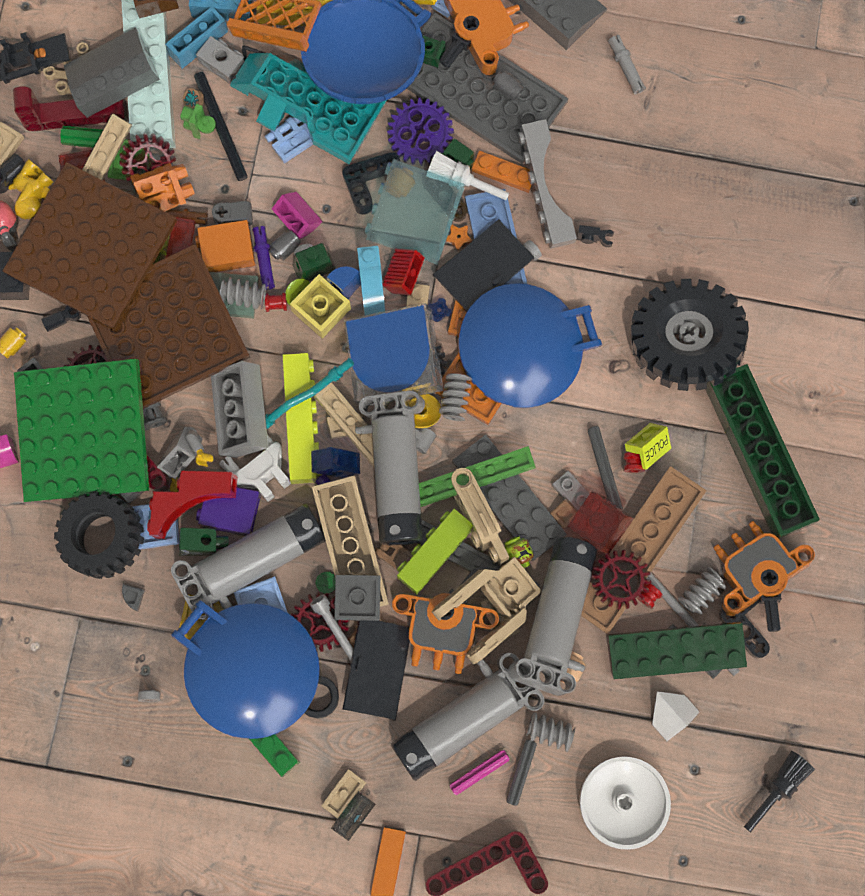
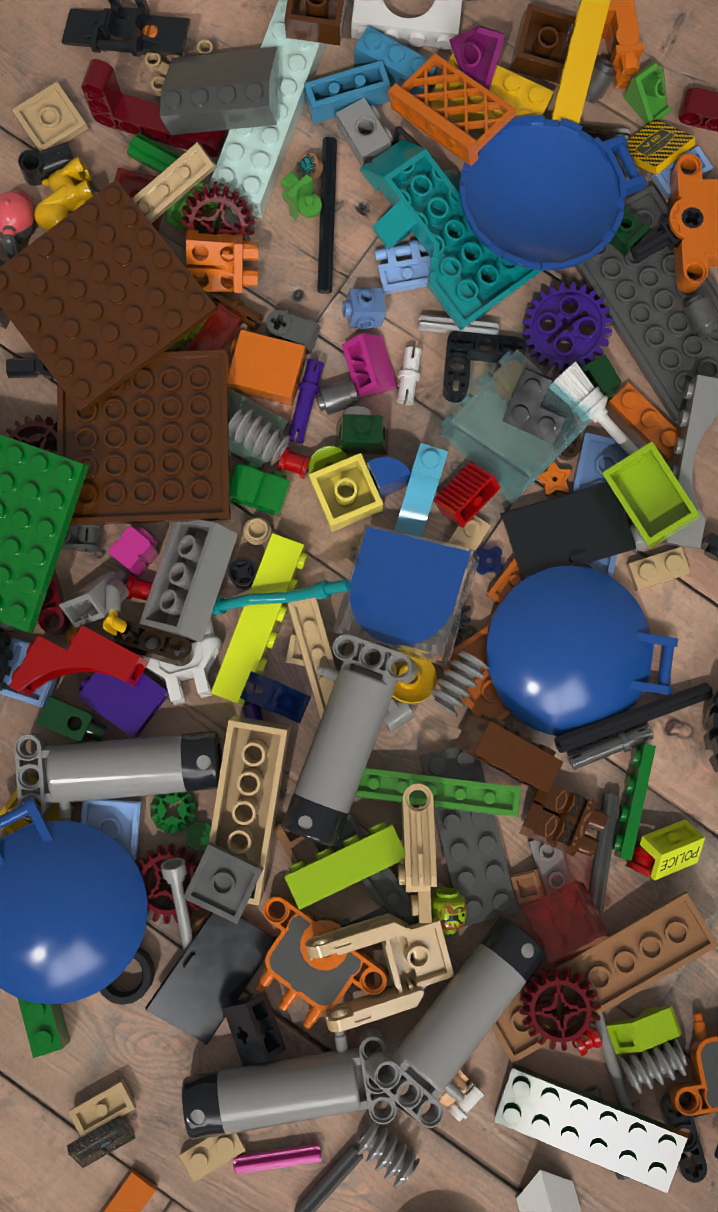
camera: 25 degrees right, 5 degrees up
none -> dark pink brick [109,527,159,577]
none -> dark brown beam [113,621,194,666]
none -> red bush [126,574,154,601]
none -> green gear [150,792,196,833]
none -> tan plate [179,1132,246,1182]
none -> black brick [223,992,287,1066]
none -> black wheel [228,558,257,589]
none -> green brick [230,462,291,517]
none -> tan plate [243,517,272,545]
none -> medium blue brick [342,287,387,330]
none -> white pin [396,347,422,405]
none -> light grey axle [418,314,499,335]
none -> white pin [447,1081,485,1122]
none -> reddish brown brick [454,714,563,794]
none -> black plate [502,368,566,444]
none -> reddish brown hips [519,782,609,857]
none -> black axle [554,683,713,753]
none -> dark grey pin [567,722,654,771]
none -> lime piece [602,442,700,549]
none -> lime slope [606,1005,682,1054]
none -> green plate [612,743,656,861]
none -> tan plate [626,547,691,591]

